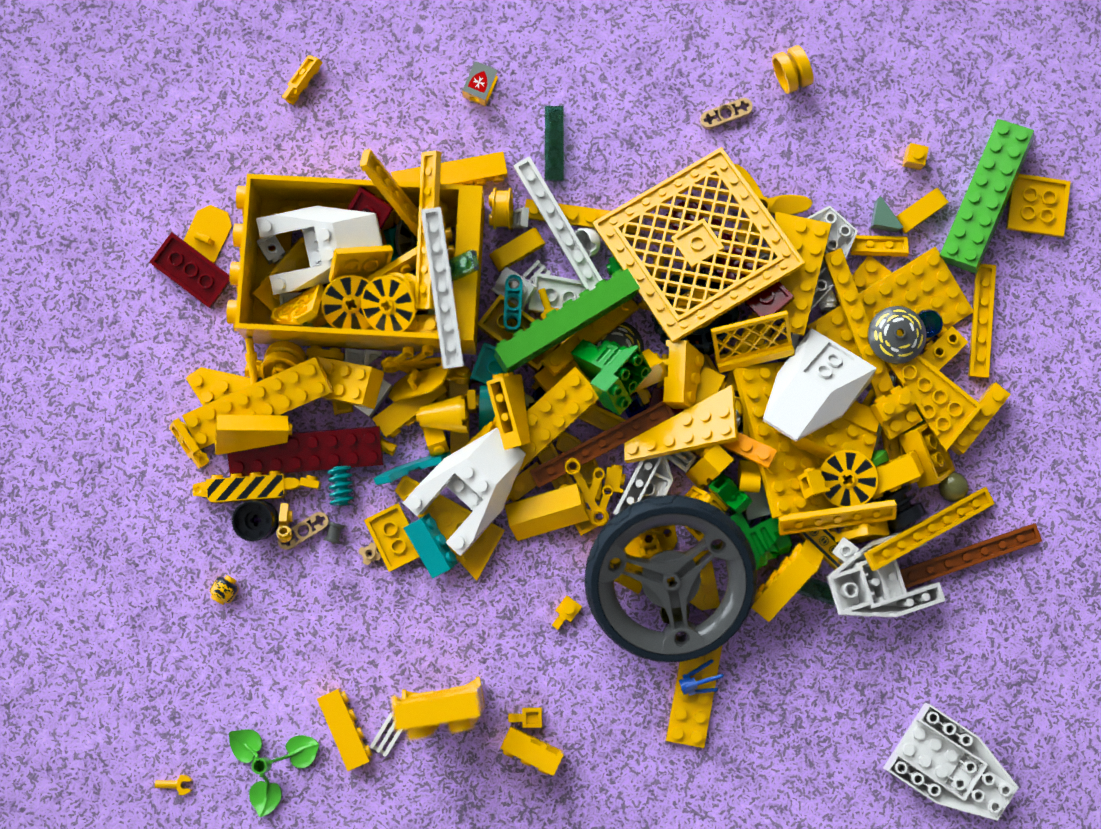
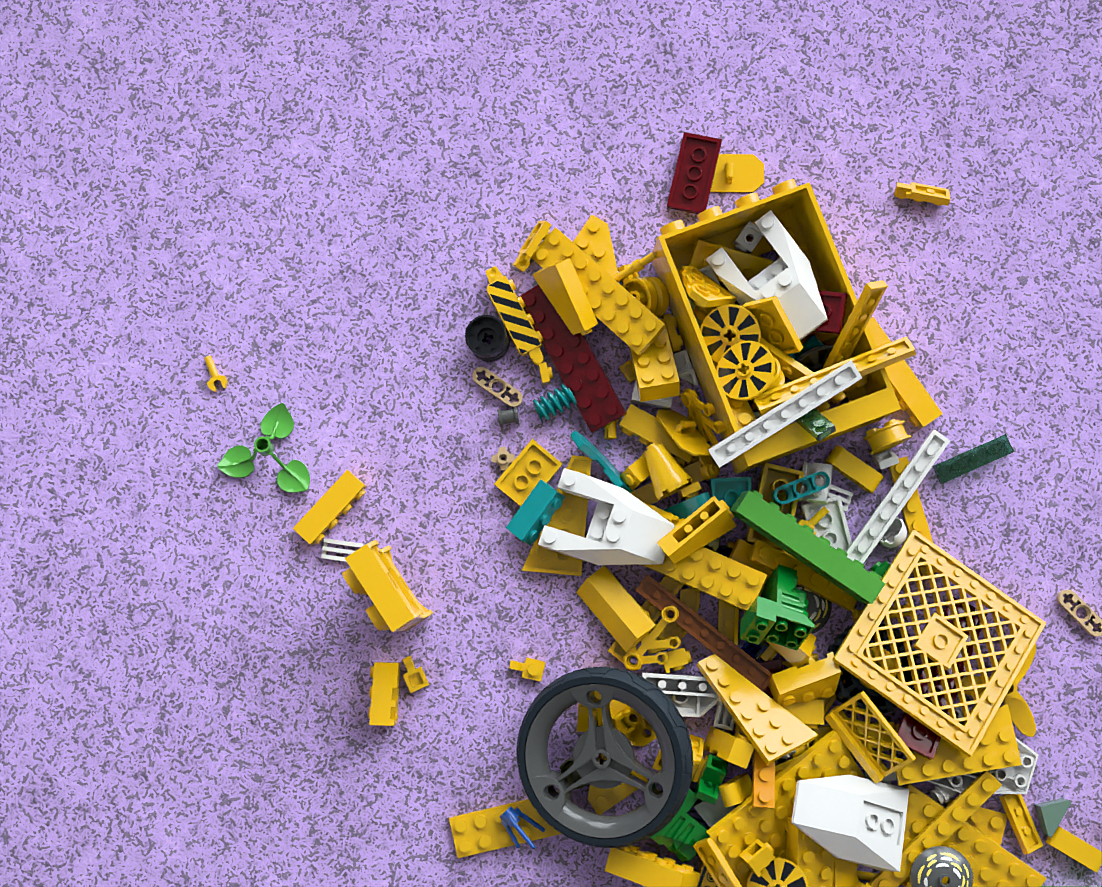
camera: 70 degrees right, 0 degrees up
head [210,575,239,605] -> none
yellow plate [276,503,293,543] -> none
piece [462,61,498,107] -> none
yellow hinge [506,462,539,502] -> none

